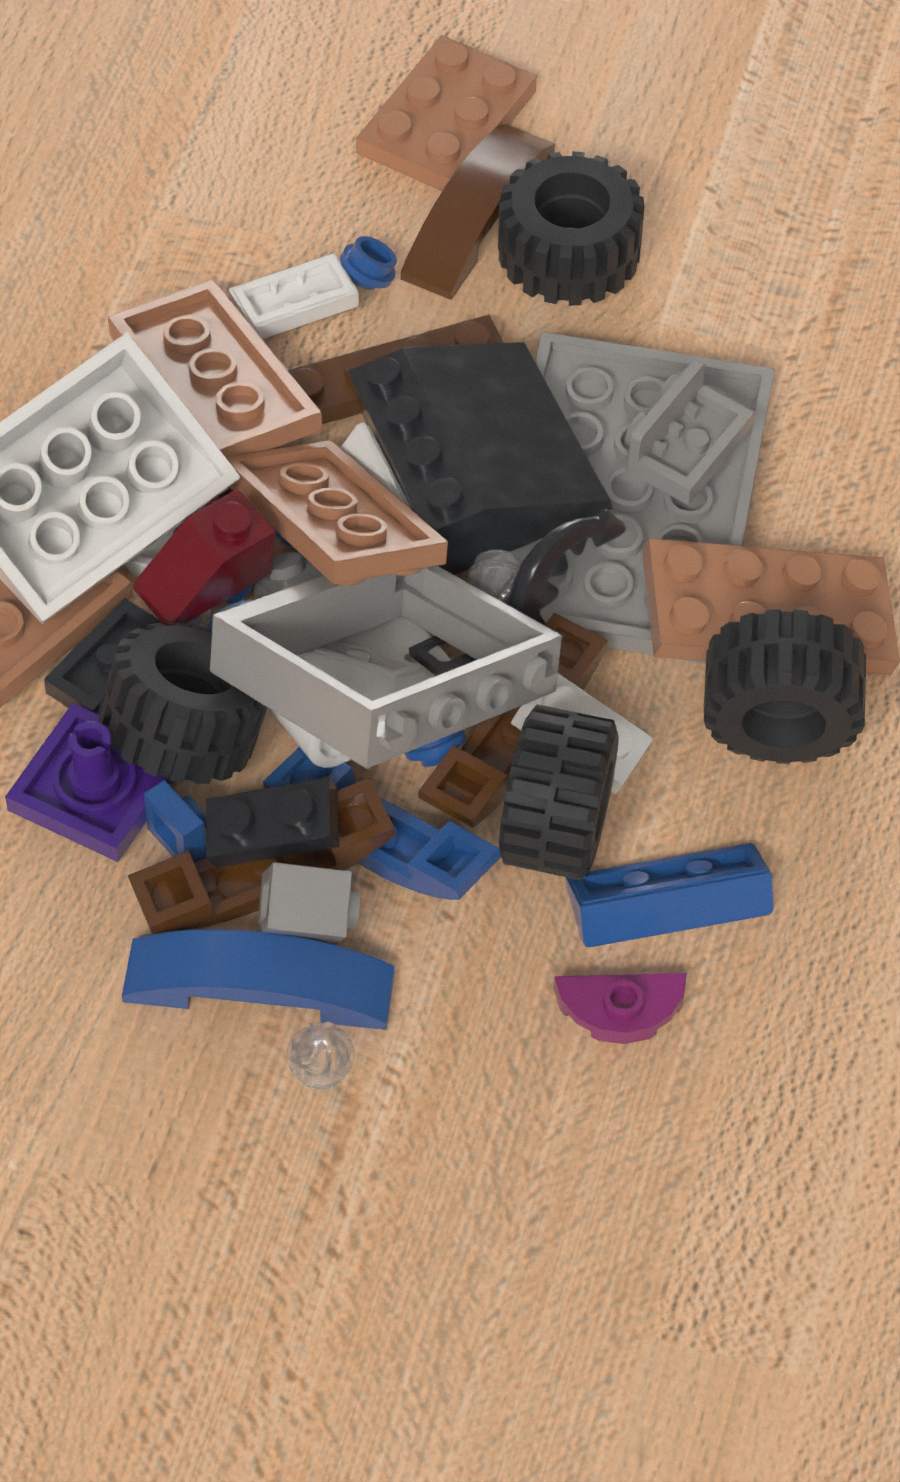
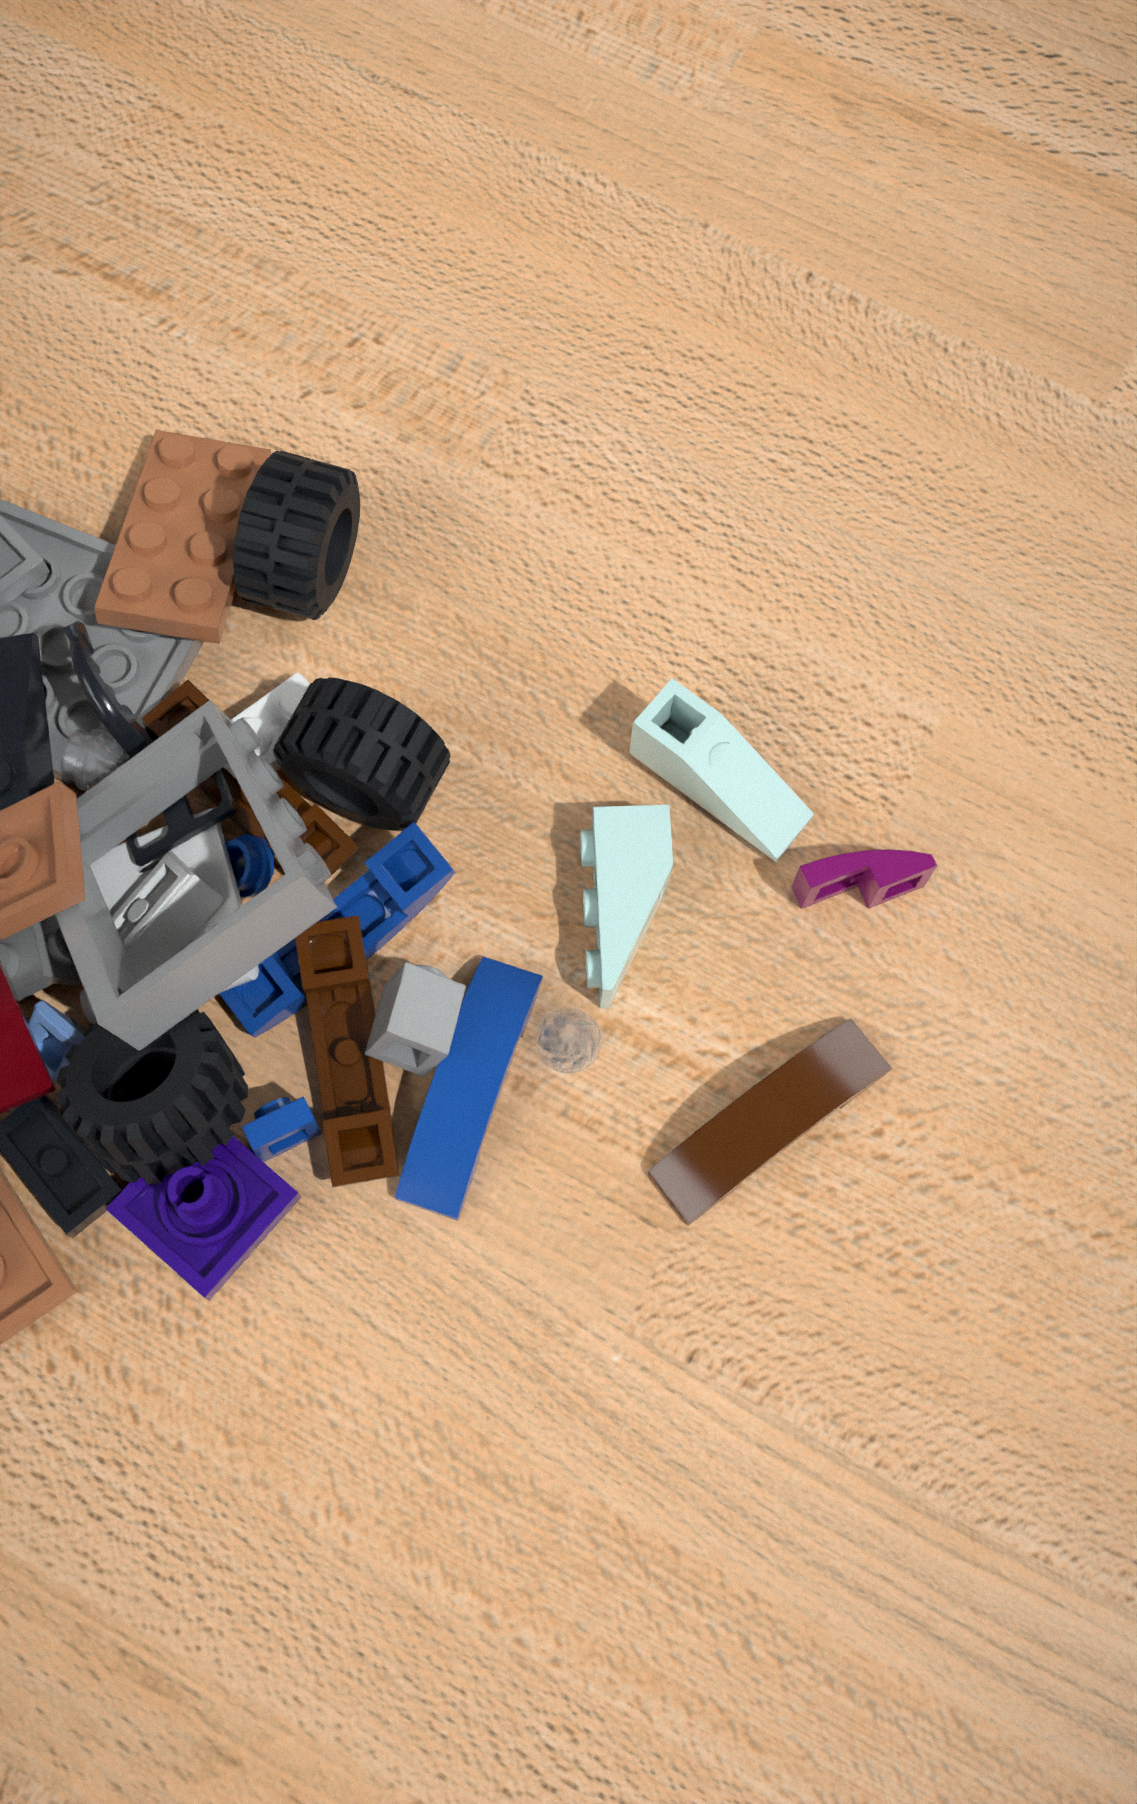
camera: 80 degrees left, 15 degrees up
black plate [206,777,339,868] -> none
magenta plate [554,973,687,1044] -> none
blue slope [566,843,774,947] -> none
none -> light aqua slope [580,804,673,1008]
none -> light aqua slope [629,678,814,862]
none -> reddish brown slope [648,1018,892,1226]
none -> magenta slope [791,849,938,909]

